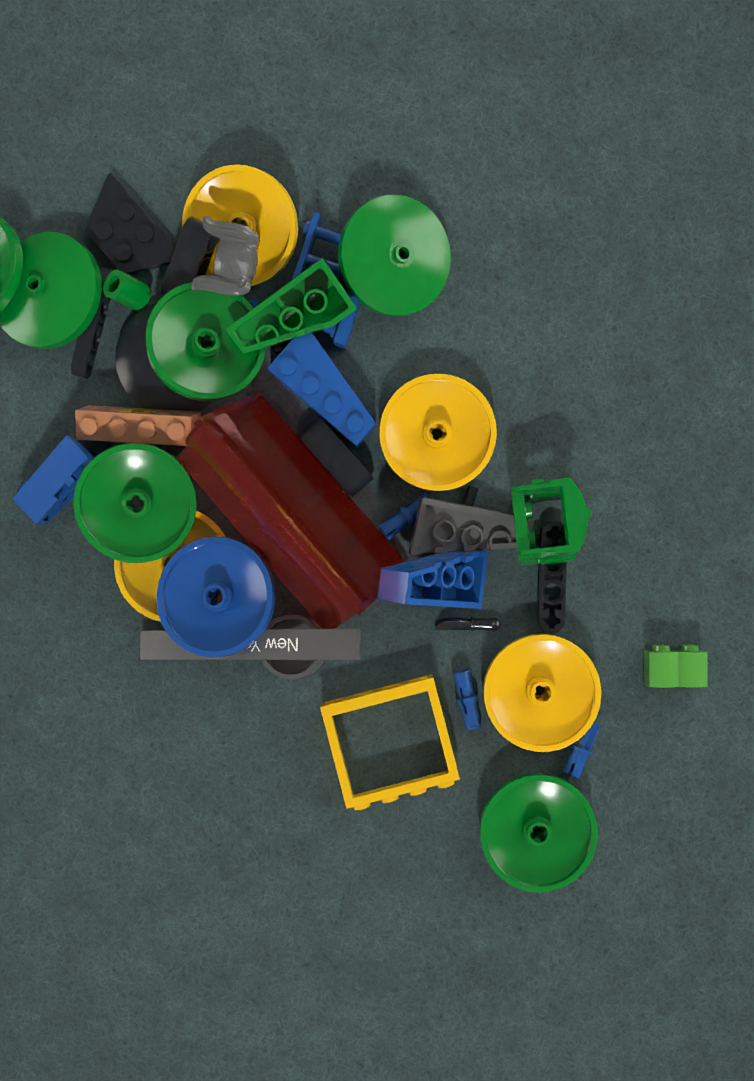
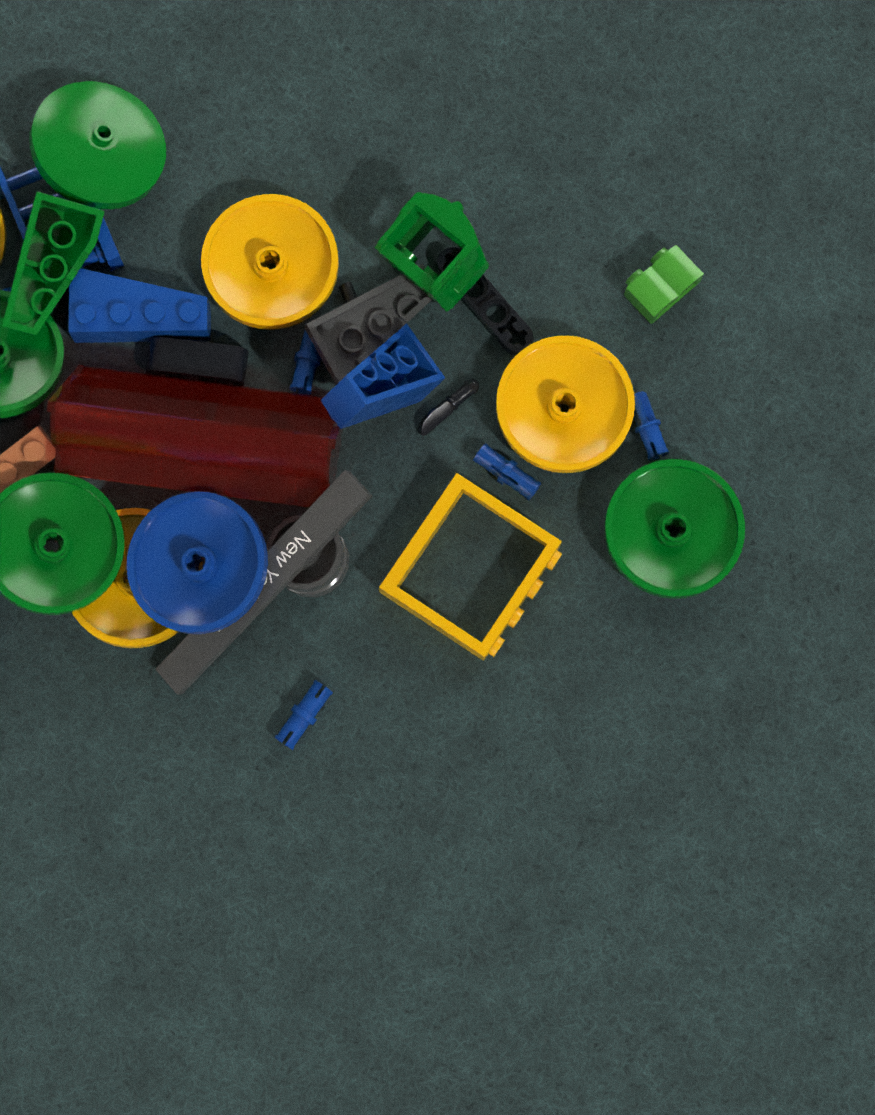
camera: 45 degrees left, 10 degrees down
none -> blue pin [274,680,333,750]

